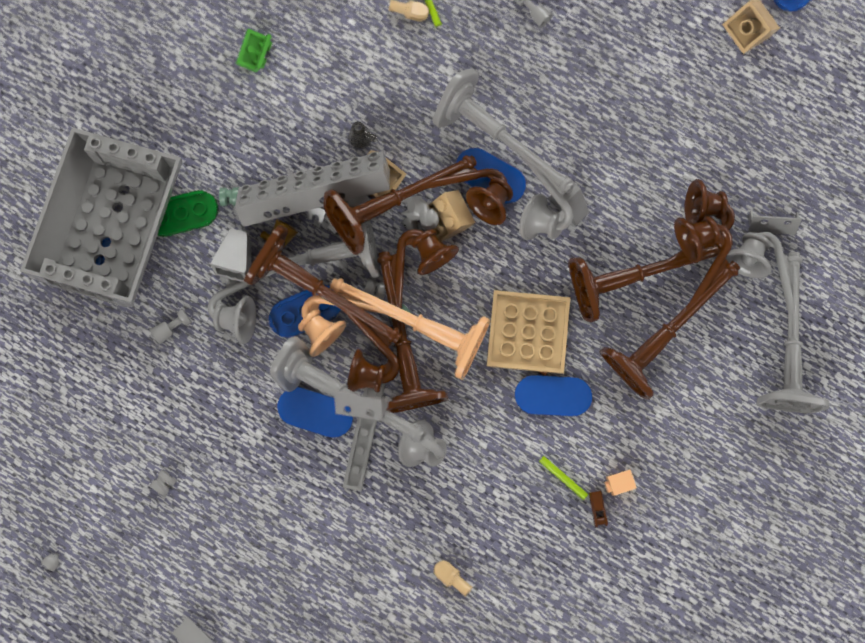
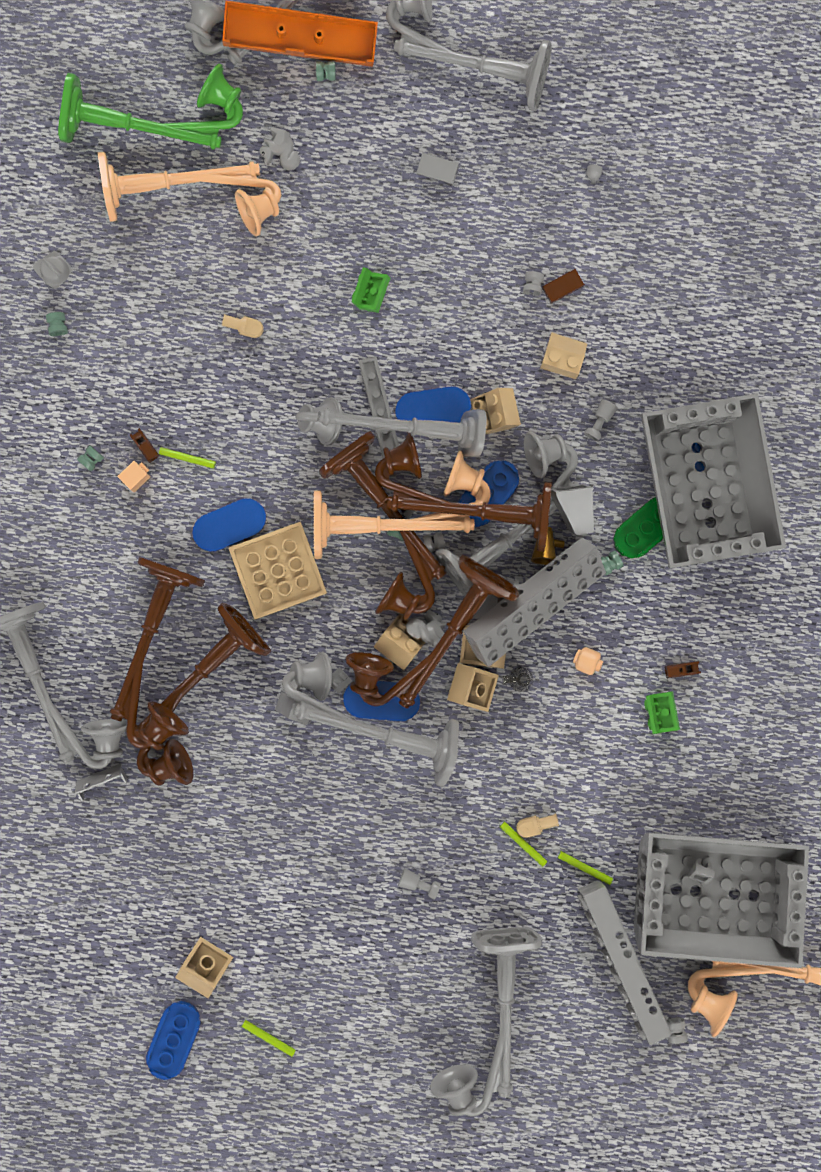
camera: 150 degrees right, 5 degrees up
light grey piece [334,390,388,421] -> none
none -> sand green wheel [77,445,104,472]
none -> light grey tile [331,667,353,694]
none -> bright green bracket [351,267,390,313]
none -> tan slope [447,663,499,712]
none -> tan slope [470,388,521,434]
none -> tan slope [540,332,587,379]
none -> reddish brown tile [542,269,584,304]
none -> light nougat head [573,647,603,675]
none -> reddish brown bar [664,661,701,679]

